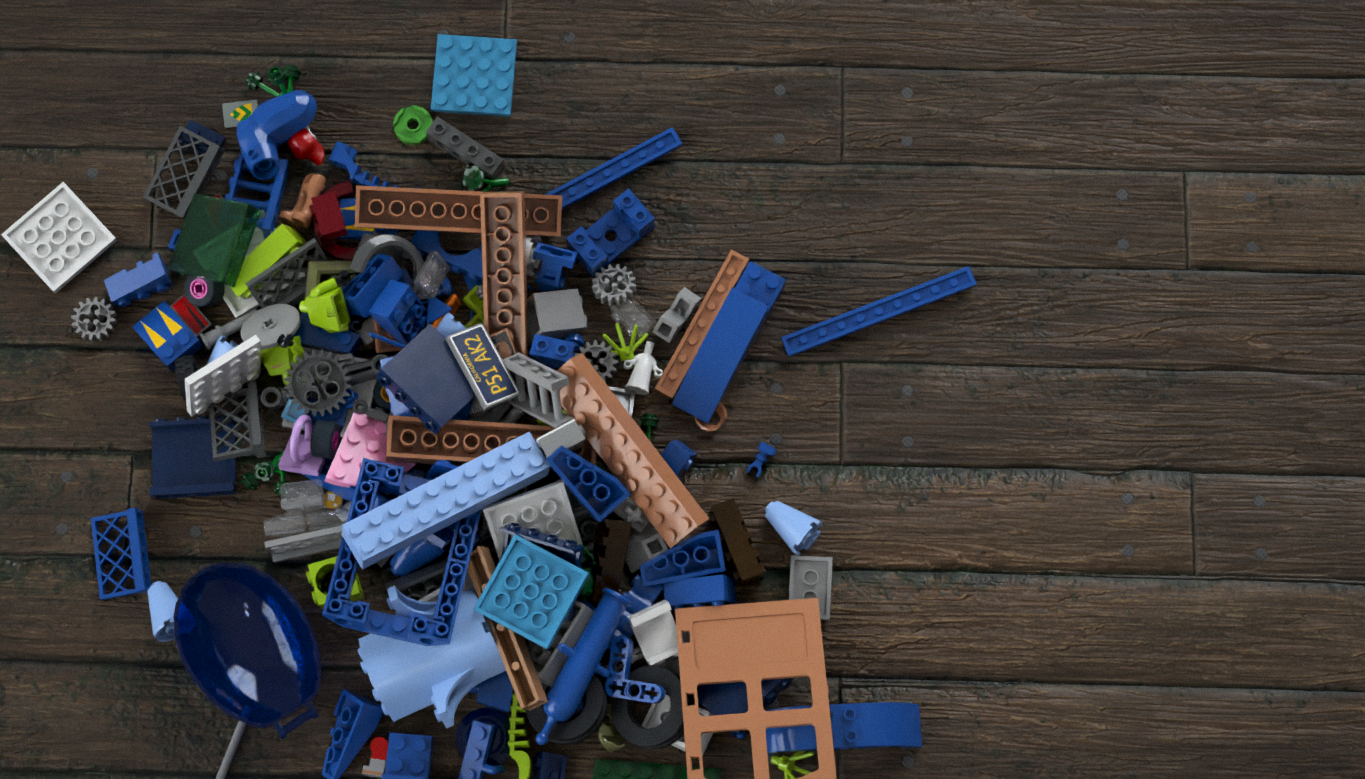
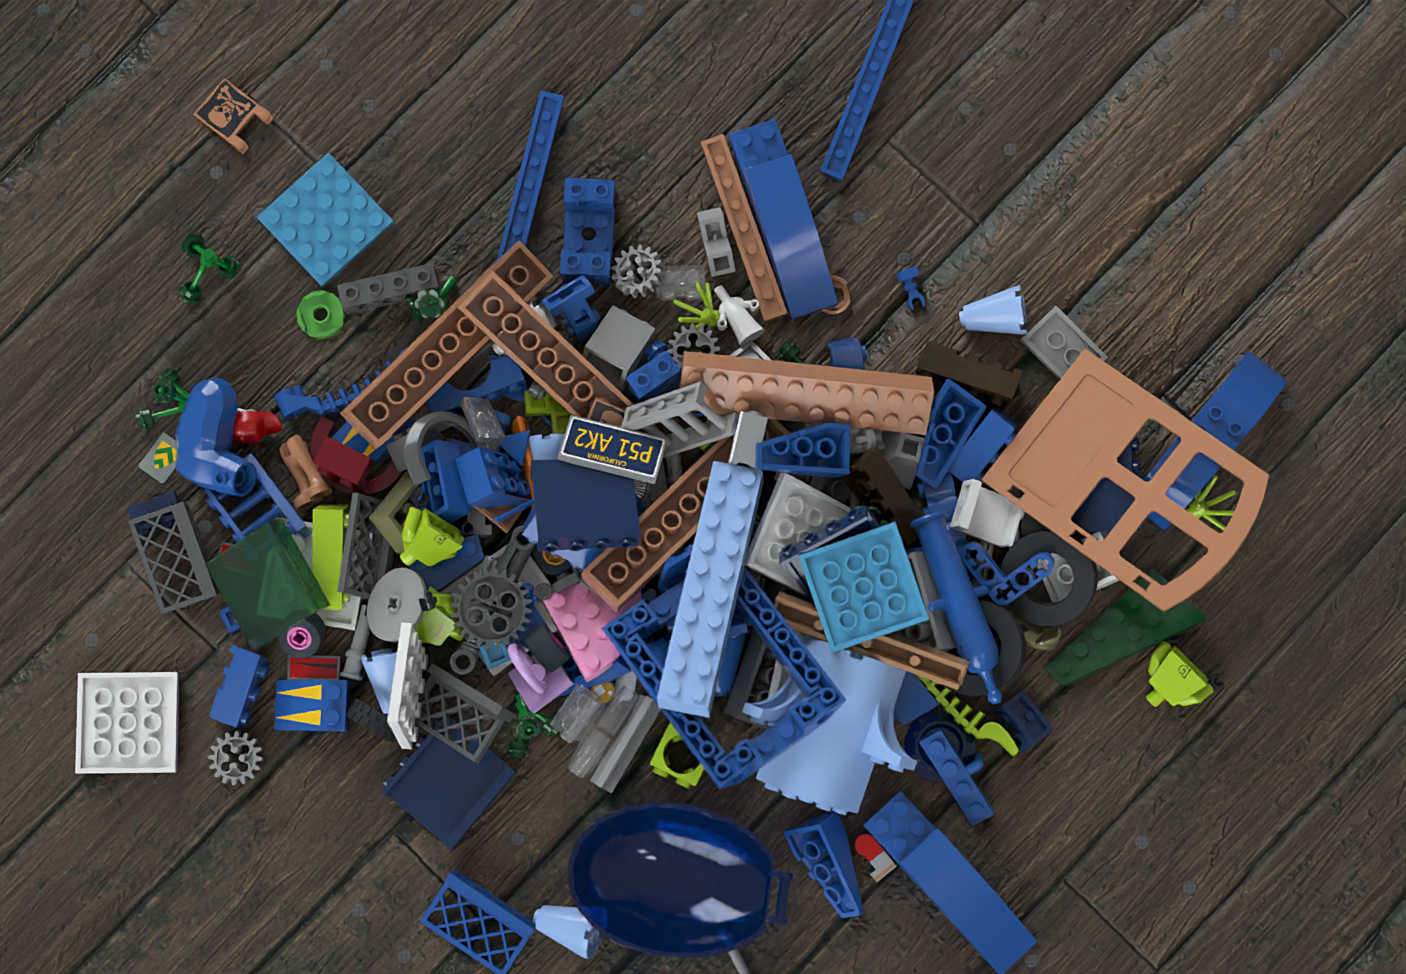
camera: 40 degrees left, 5 degrees up
none -> dark green plant [178,234,240,303]

